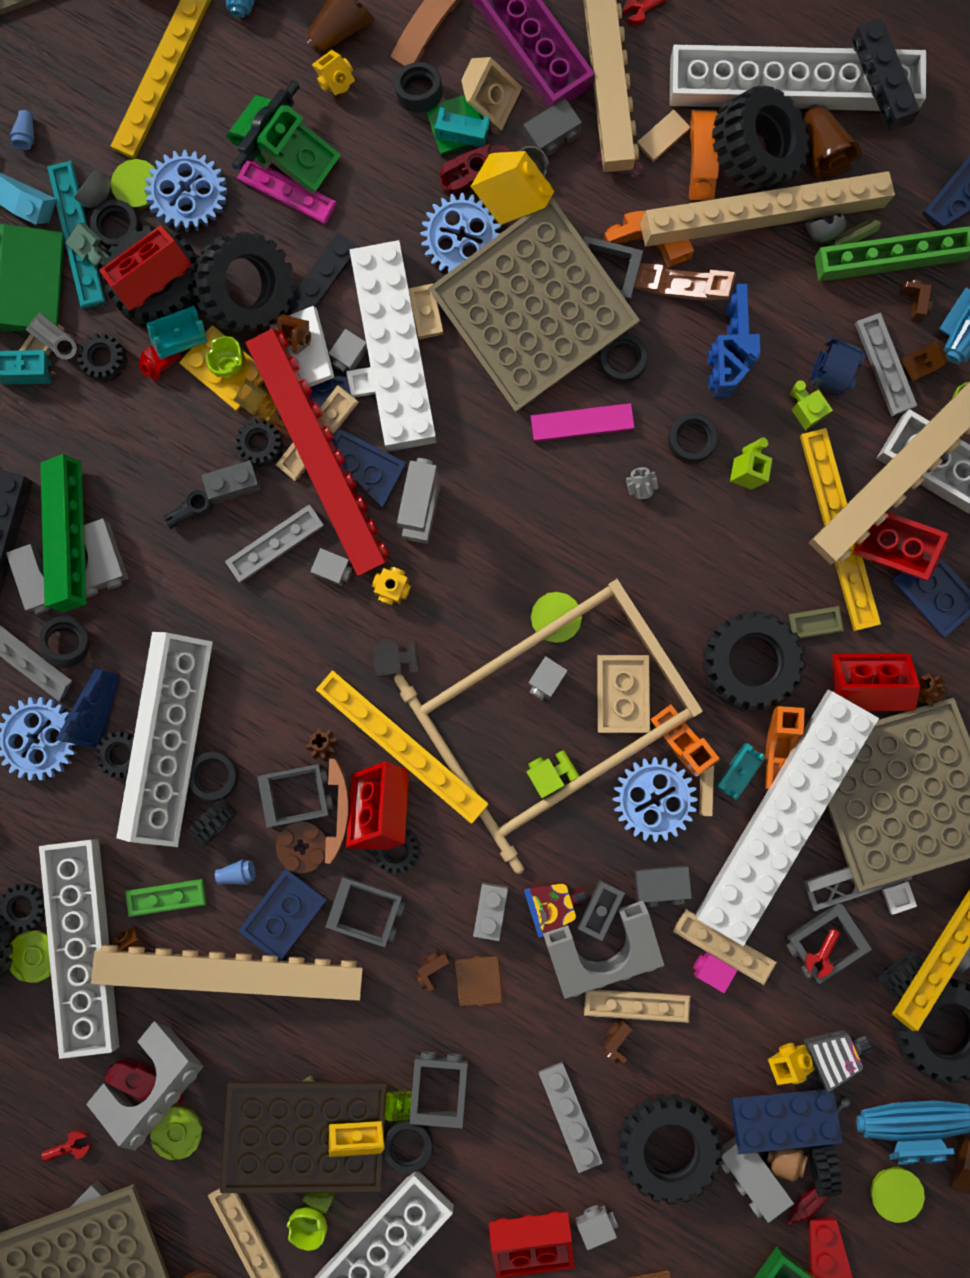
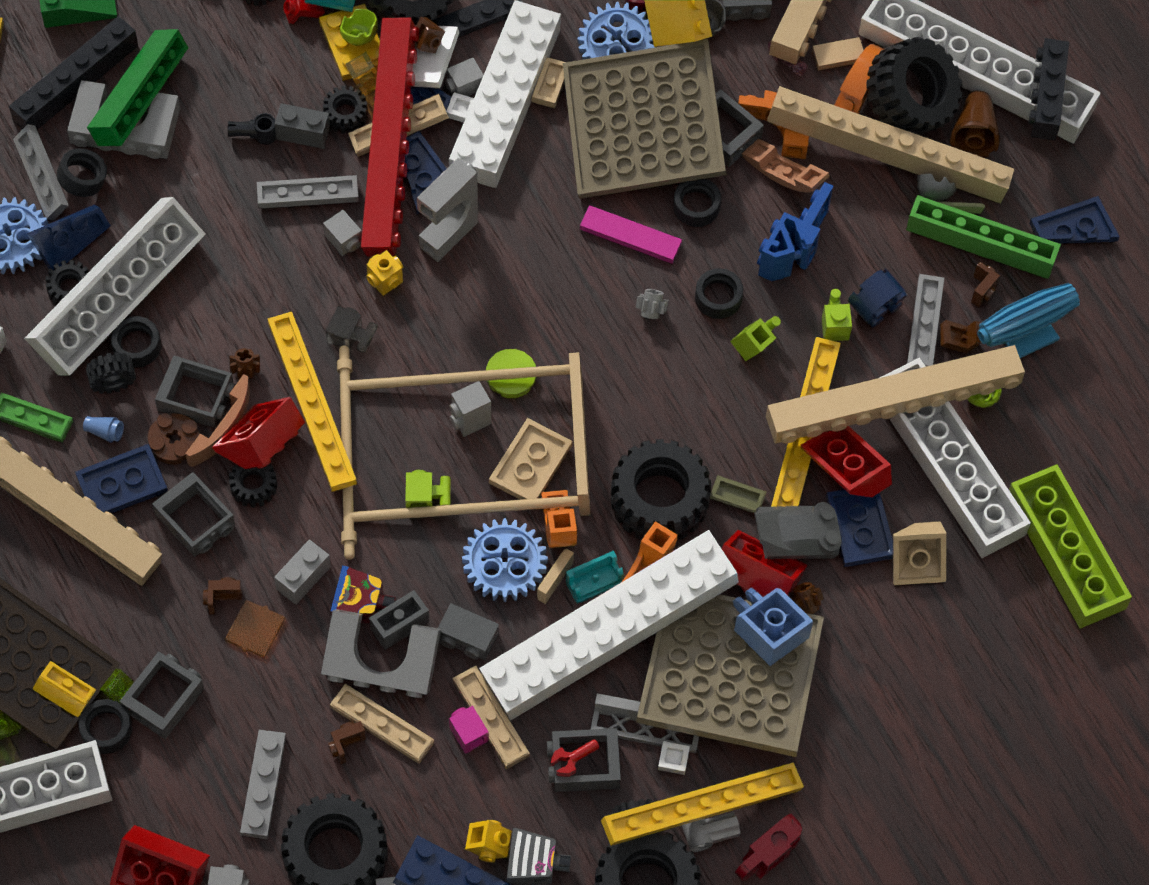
camera: 20 degrees right, 20 degrees down
none -> medium blue hinge [733,588,813,666]
none -> dark grey slope [755,502,841,559]

